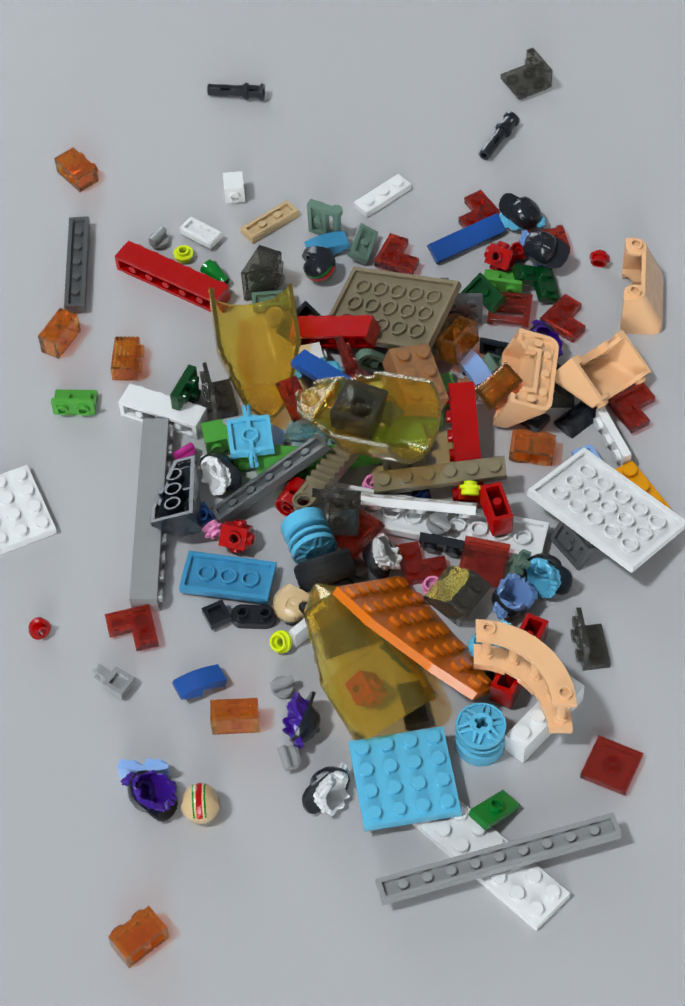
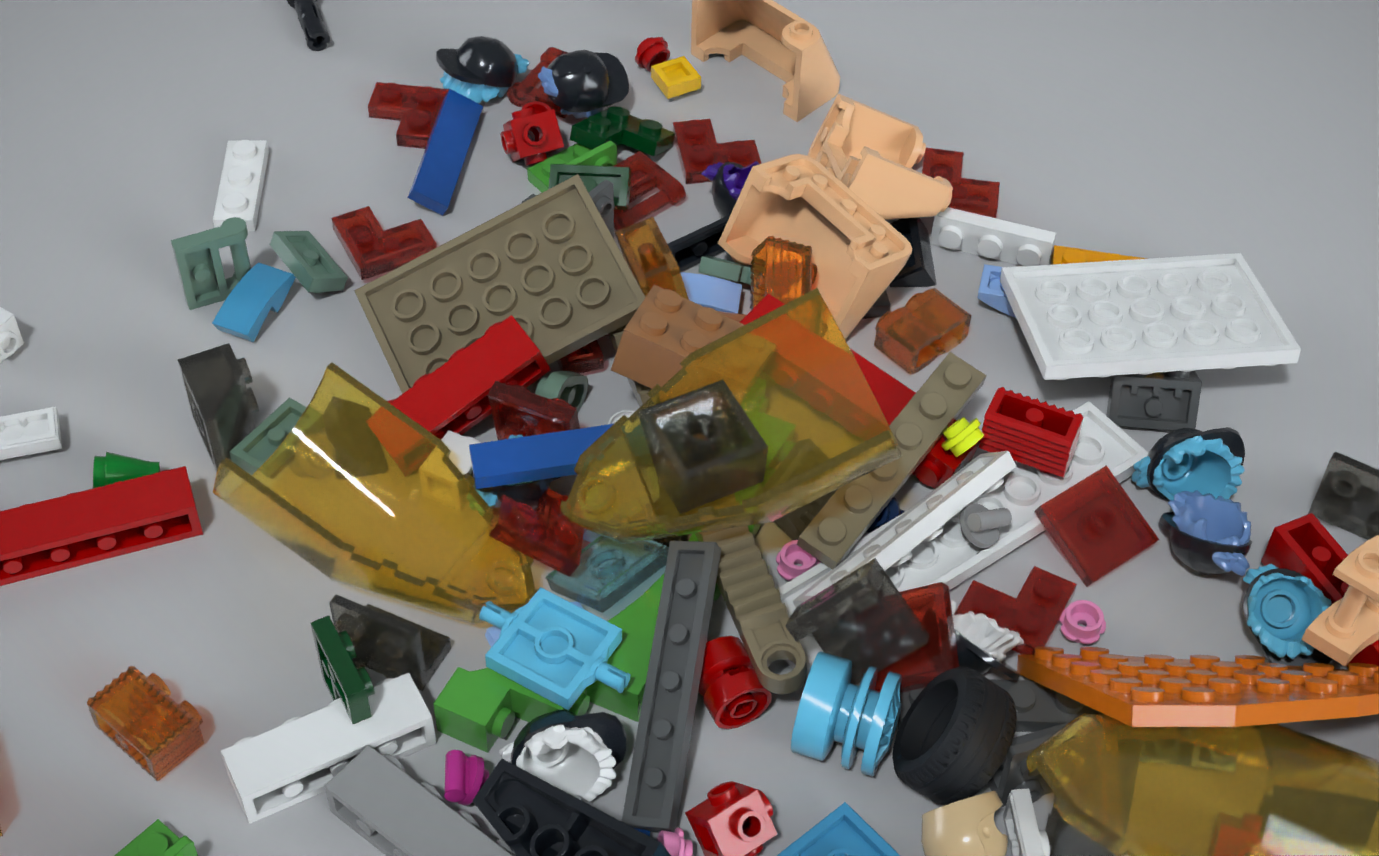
camera: 55 degrees left, 5 degrees down
neon yellow plate [173,245,194,264] -> none
tan tile [240,200,300,244] -> none
black helmet [302,246,336,283] -> none
black plate [419,532,465,557] -> none
clear smoke slope [423,565,492,627] -> none
sand green plate [503,549,531,579] -> none
none -> yellow plate [651,56,701,99]

